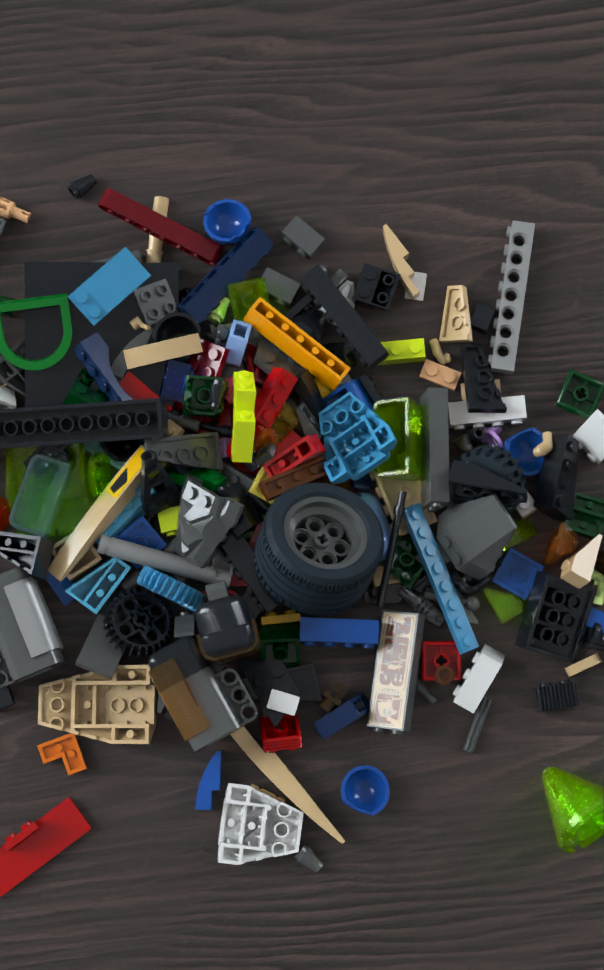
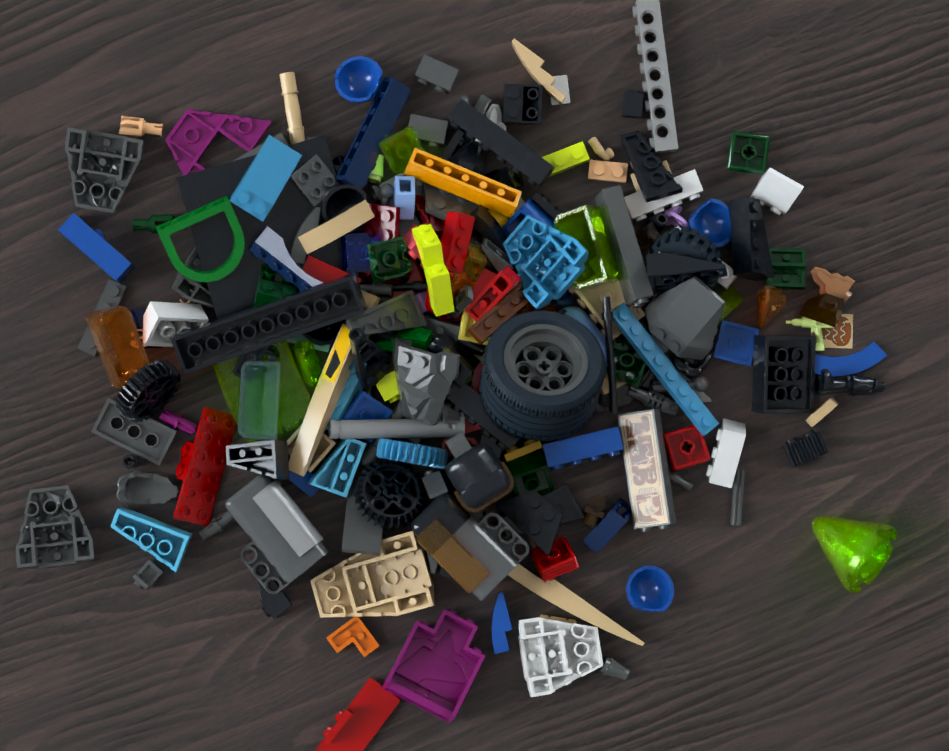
camera: 25 degrees left, 5 degrees up
black cone [68,174,97,199] -> none
dark red beam [98,188,223,266] -> none
tan hand [129,316,150,331] -> none
black cone [210,379,229,408] -> none
white sticker [267,689,300,716] -> none
reddish brown plate [434,665,454,685] -> none
tan wing [439,285,473,343] -> none
clear neon green slope [482,588,524,624] -> none
tan arm [533,431,553,458] -> none
tan slope [560,534,602,589] -> none
none -> magenta wing [165,109,272,175]
none -> magenta panel [382,609,485,723]

